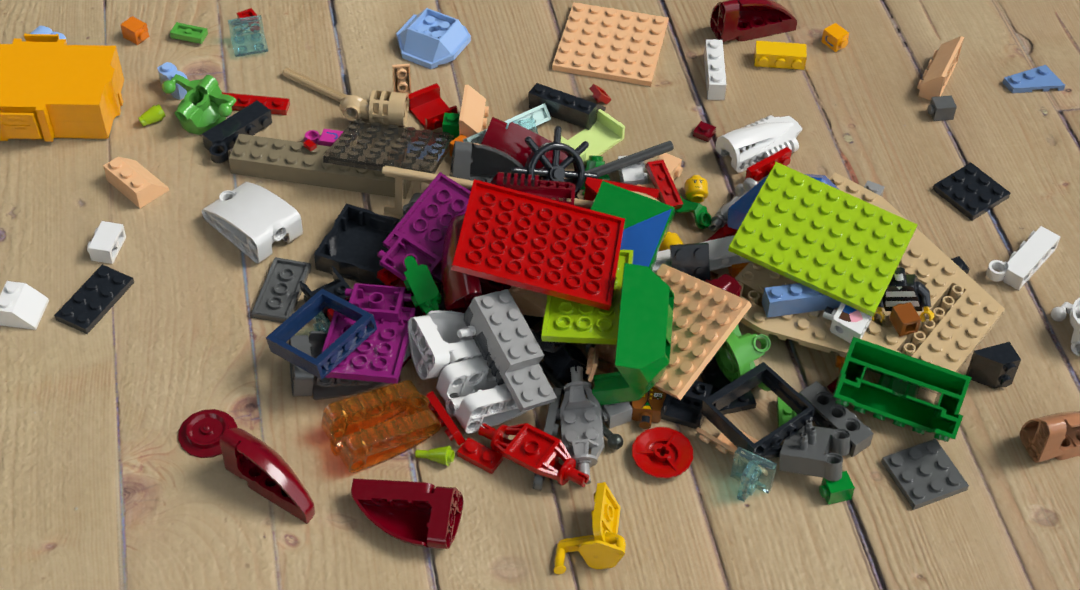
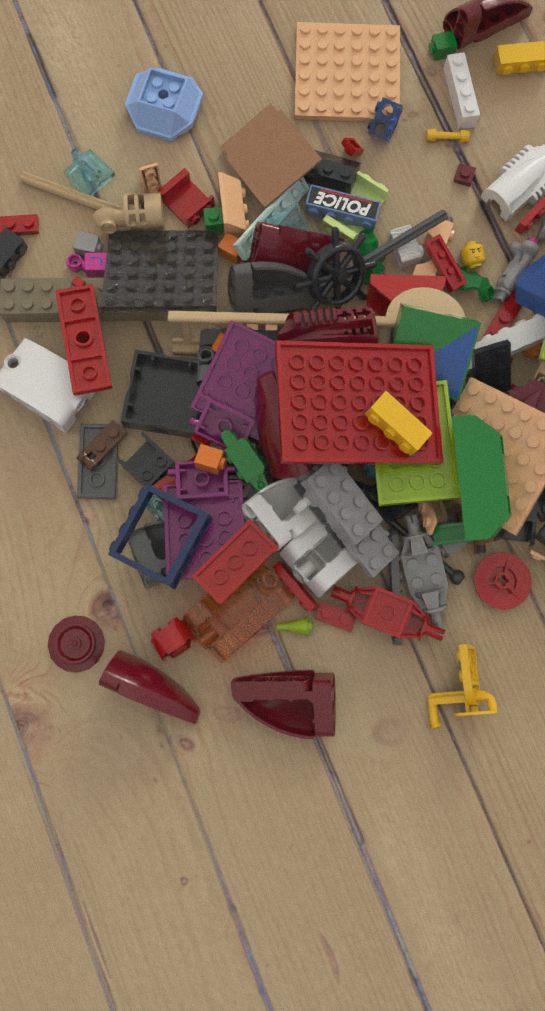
camera: 15 degrees left, 30 degrees up
none -> red plate [55,284,113,396]
none -> clear light blue bracket [64,148,115,196]
none -> light grey brick [73,231,103,258]
none -> reddish brown plate [77,420,128,471]
none -> red brick [150,617,197,662]
none -> red plate [192,519,279,606]
none -> orange brick [194,444,227,475]
none -> medium nougat piece [221,103,322,208]
none -> brick [305,184,381,230]
none -> yellow brick [365,391,432,456]
none -> clear blue brick [367,97,404,143]
none -> yellow bar [426,128,470,143]
none -> green brick [428,30,458,61]

